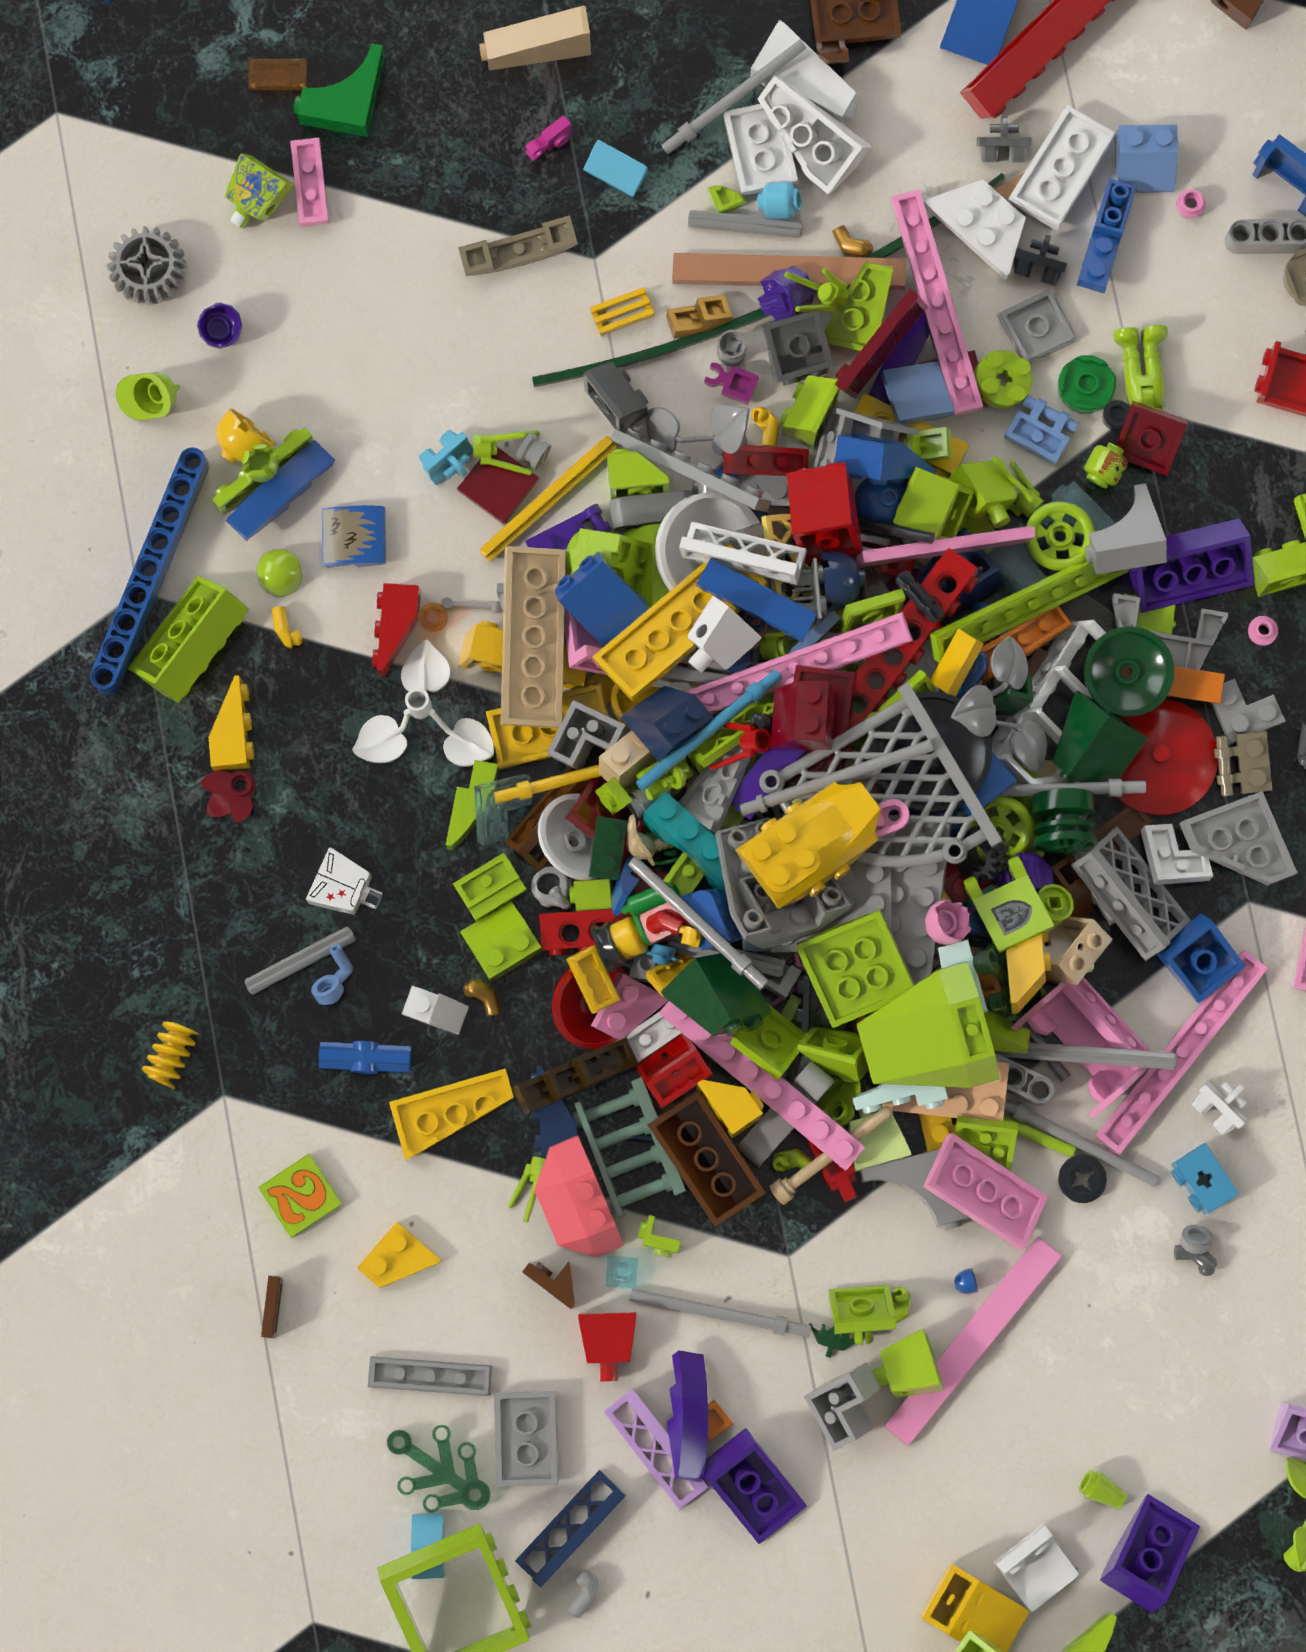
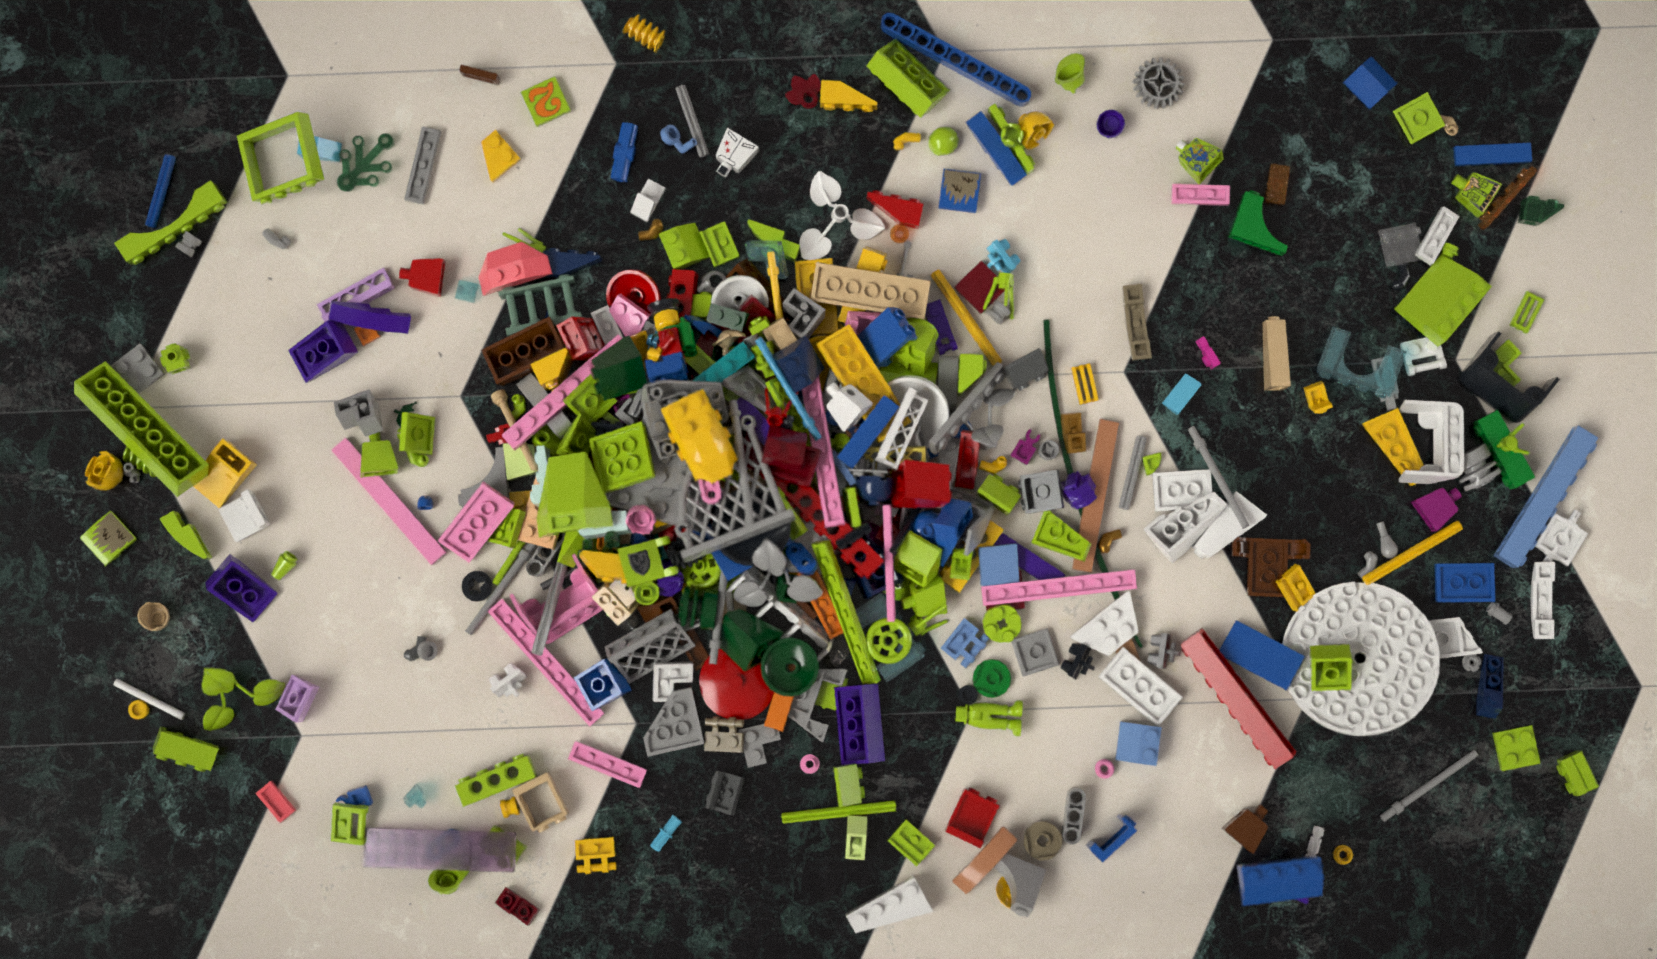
camera: 100 degrees right, 5 degrees up
yellow wing [389,1068,514,1161] -> none
light grey plate [494,1391,558,1487] -> none
dark brown slope [513,1037,639,1115] -> none
dark blue fence [515,1470,626,1588] -> none
reddish brown slope [522,1261,575,1310] -> none
yellow plate [566,945,621,1013] -> none
light grey bar [628,856,769,990] -> none
light grey bar [630,1289,811,1338] -> none
lime bracket [638,1215,681,1258] -> none
medium azure head [757,181,802,219] -> none
lime plant [784,268,849,313] -> none
dark red plate [834,289,928,399] -> none
yellow tile [930,629,984,696] -> none
blue slope [1076,178,1137,293] -> none
lime head [1084,443,1128,489] -> none
light grey arch [1085,484,1167,574] -> none
dark red plate [1116,401,1188,475] -> none
dark azure brick [1171,1143,1239,1215] -> none

